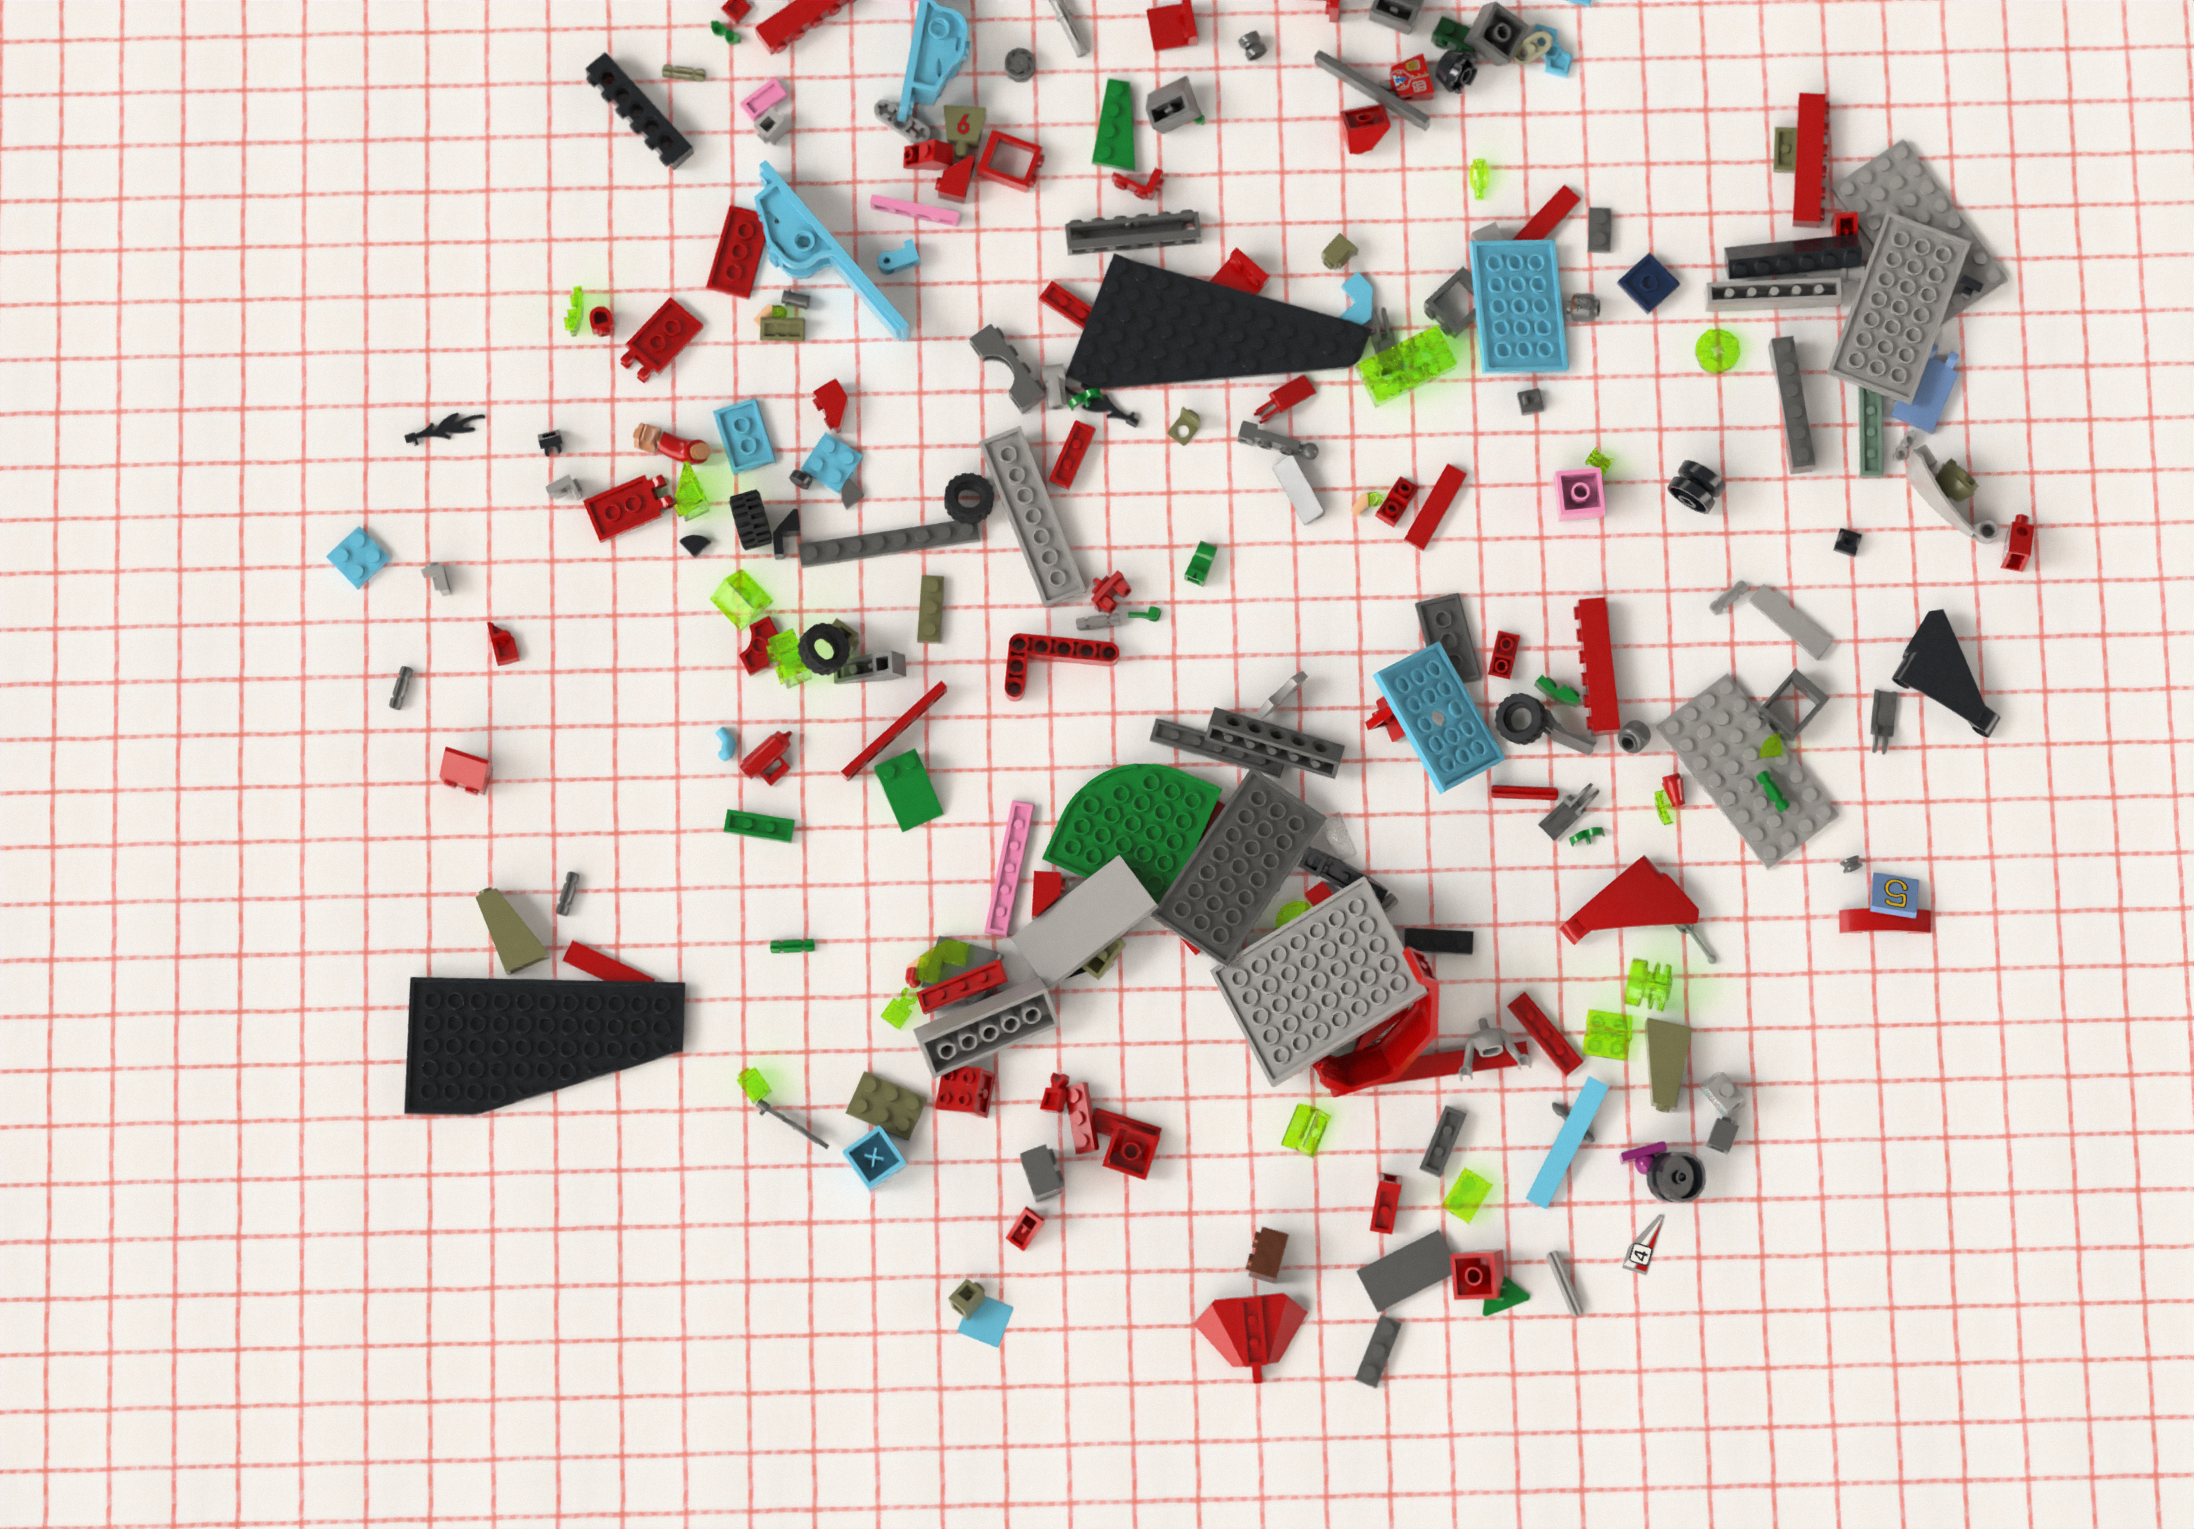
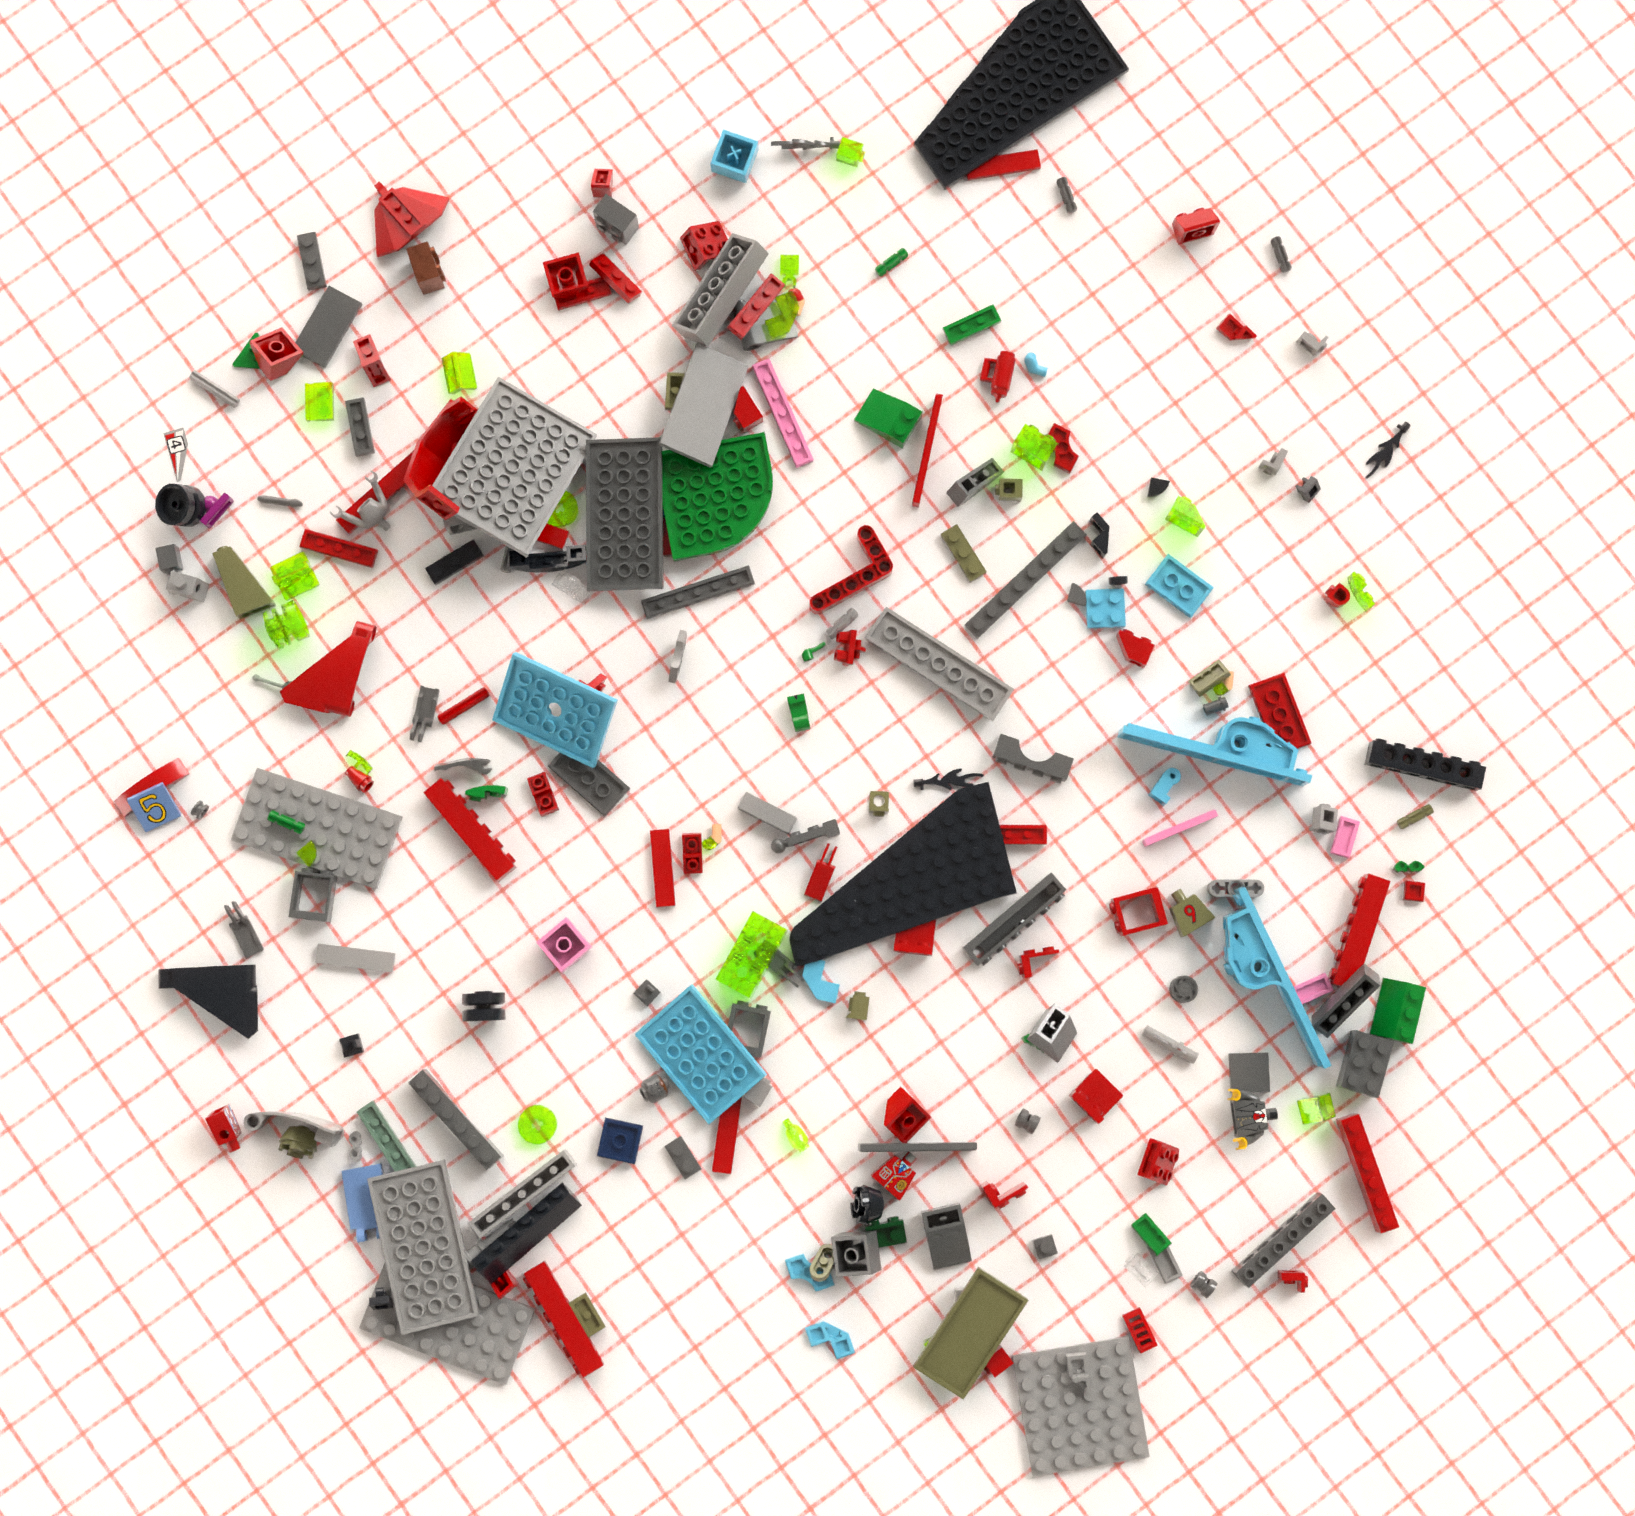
camera: 145 degrees right, 5 degrees up
medium azure plate [326,526,391,590] -> none
olive slope [475,887,550,975] -> none
red tile [583,474,675,543] -> none
red tile [620,297,704,384] -> none
piece [632,423,711,465] -> none
clear neon green slope [710,569,774,632] -> none
black tyre [729,489,773,551] -> none
black tyre [798,623,850,676] -> none
olive plate [846,1071,927,1141] -> none
red slope [903,139,954,171] -> none
red slope [935,155,975,204] -> none
black tyre [944,473,994,524] -> none
olive brick [948,1279,986,1321] -> none
medium azure sticker [957,1296,1014,1348] -> none
red plate [1040,1072,1070,1114] -> none
light grey piece [1041,363,1068,410] -> none
red plate [1048,420,1096,490] -> none
green piece [1068,388,1103,411] -> none
green wing [1092,78,1135,172] -> none
dark grey brick [1205,707,1345,779] -> none
black tyre [1495,693,1548,745] -> none
medium azure tile [1526,1076,1609,1209] -> none
green piece [1569,827,1605,847] -> none
clear neon green bush [1585,447,1614,476] -> none
dark grey head [1617,720,1651,754] -> none
light grey axle [1709,580,1748,615] -> none

